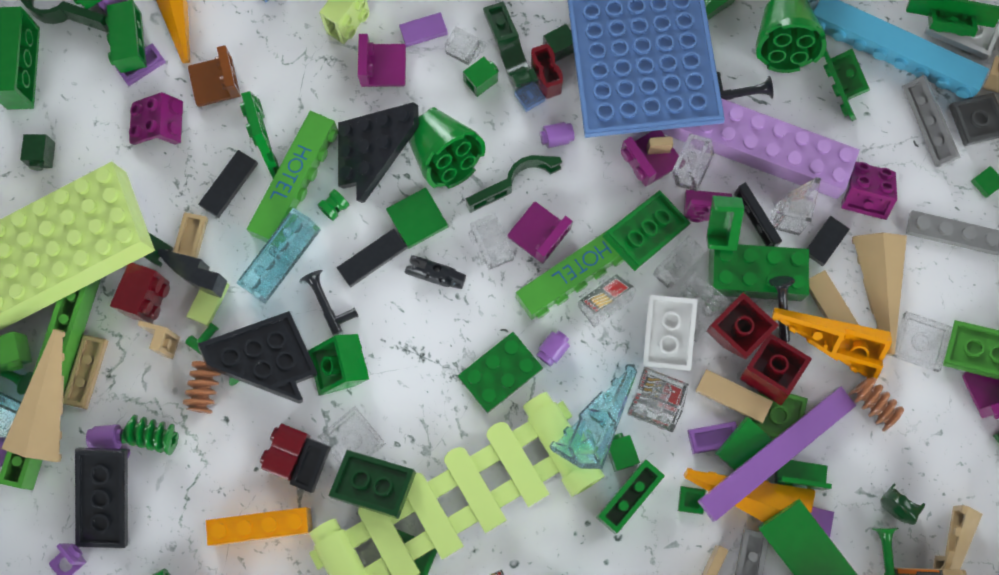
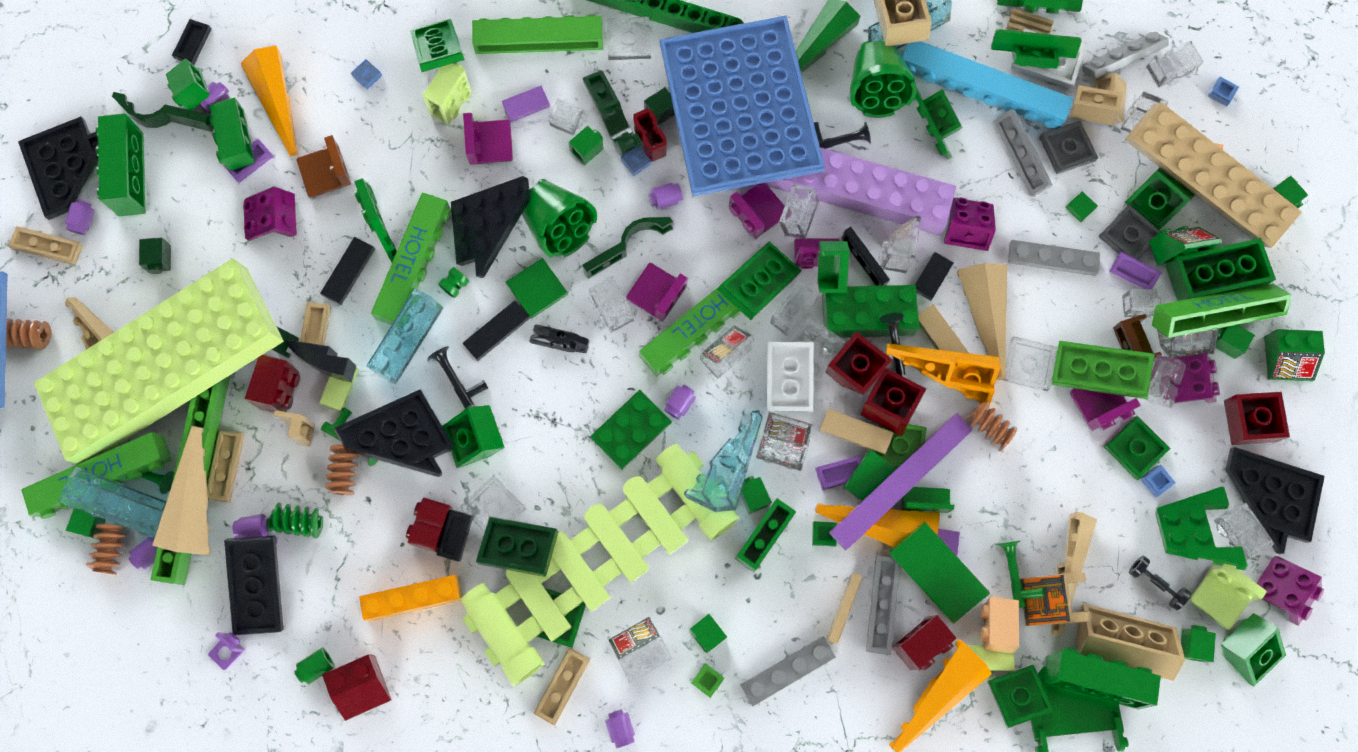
camera: 10 degrees left, 0 degrees up
tan tile [647,136,673,154] -> none
dark green hair [880,483,926,525] -> none

